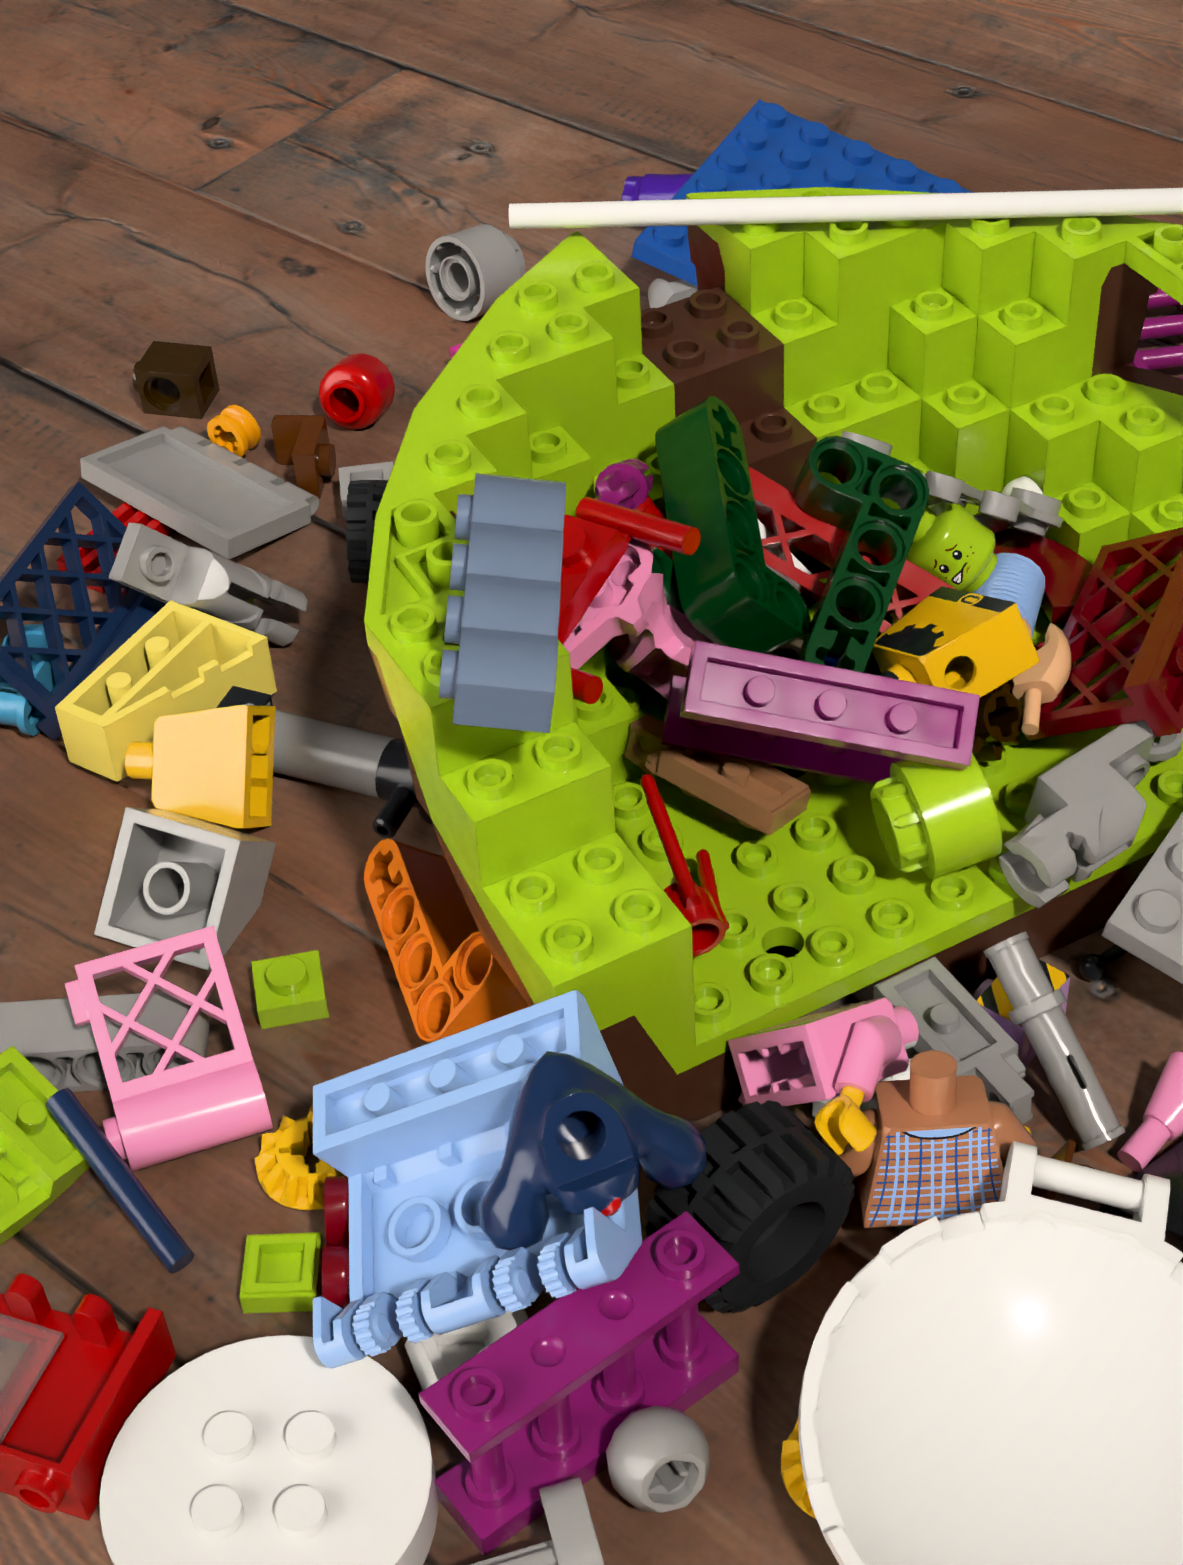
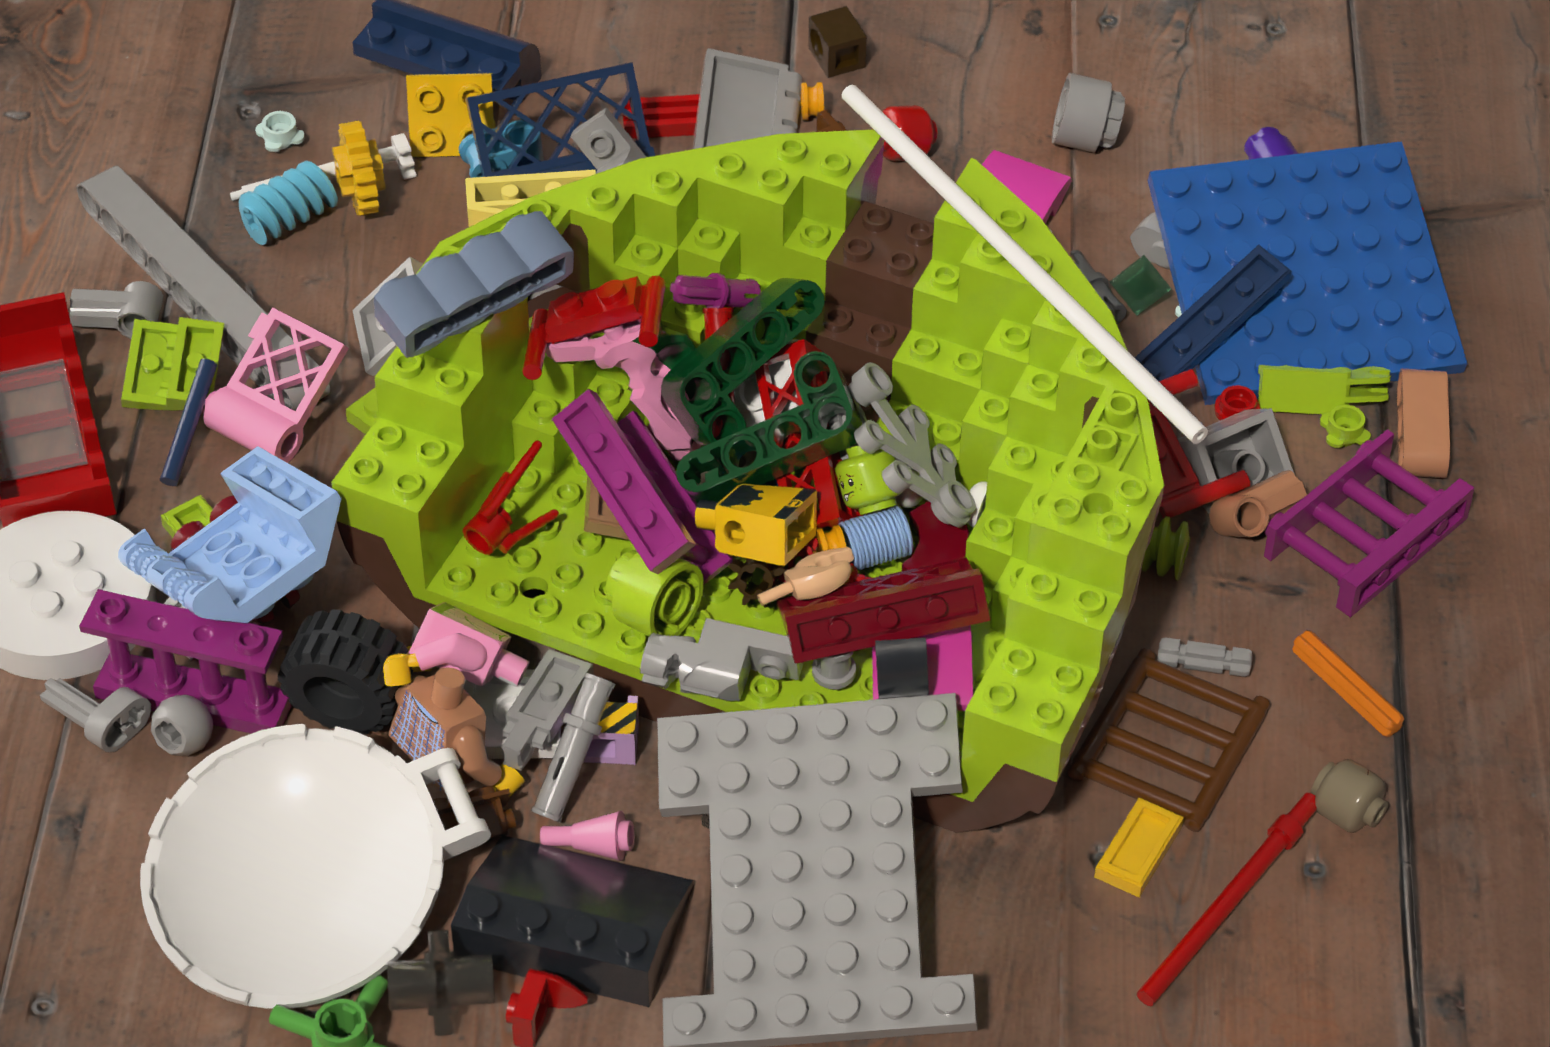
camera: 50 degrees right, 5 degrees up
dark blue head [480,1051,707,1251] -> none

